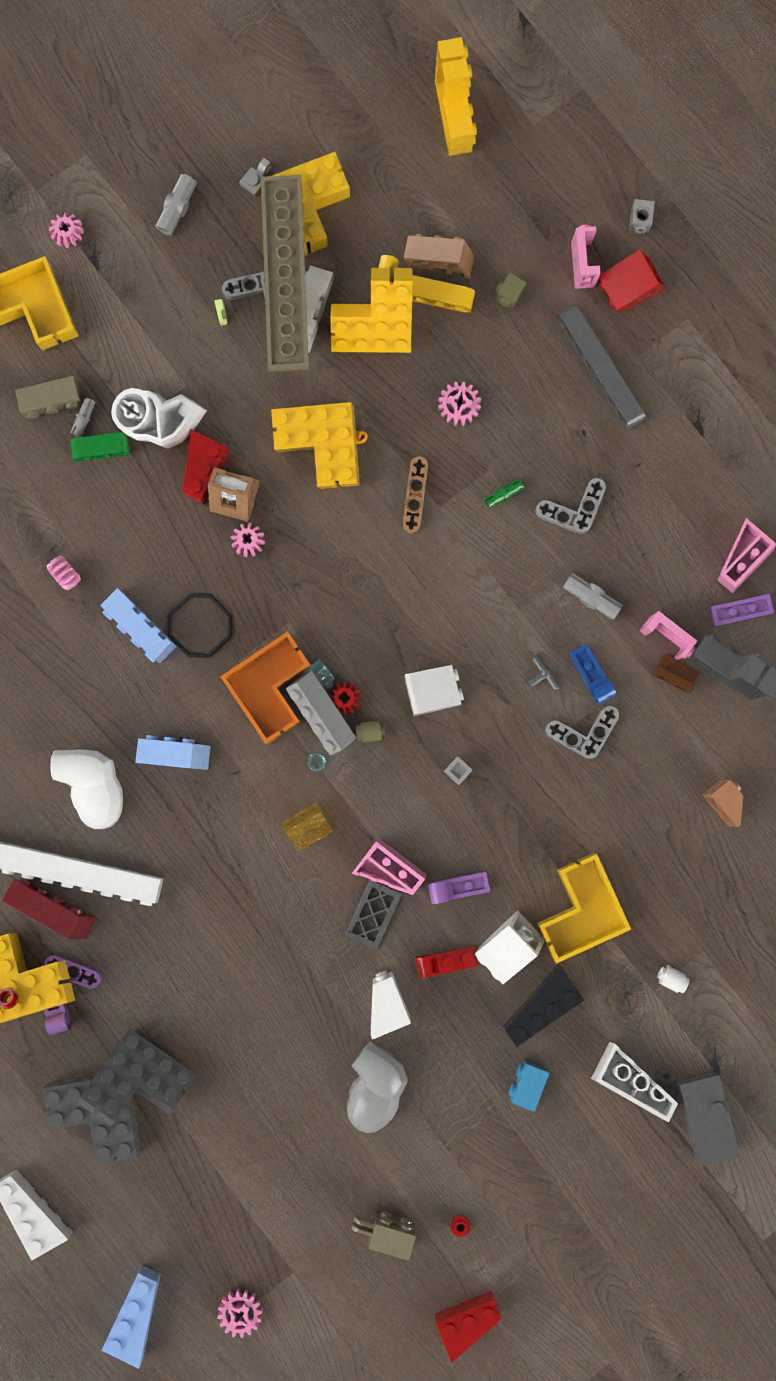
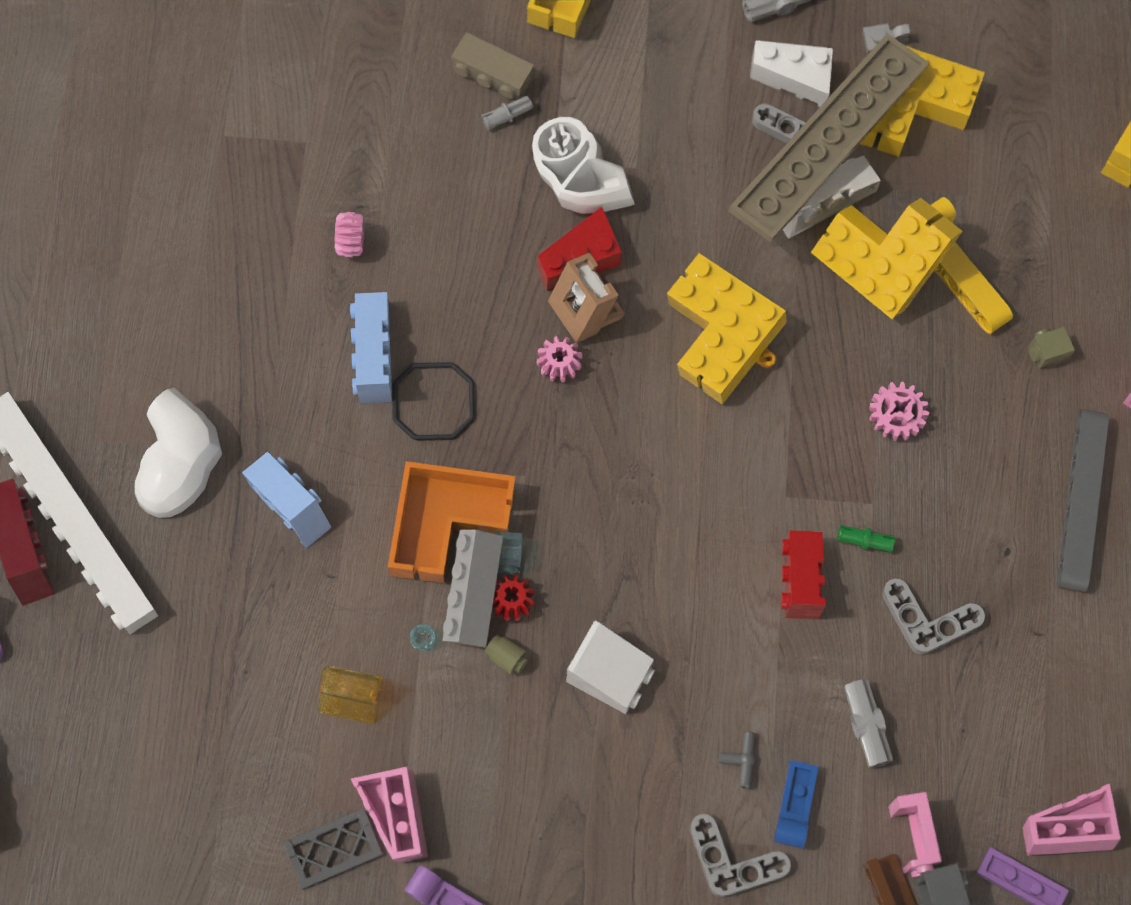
camera: 40 degrees right, 15 degrees down
green beam [70,432,130,462] -> none
yellowish green tile [214,299,228,326] -> none
medium nougat beam [403,456,428,534] -> none
medium nougat wedge [404,234,475,279] -> none
light grey brick [443,756,472,785] -> none
none -> white wedge [751,41,833,107]
none -> red wedge [780,530,826,620]

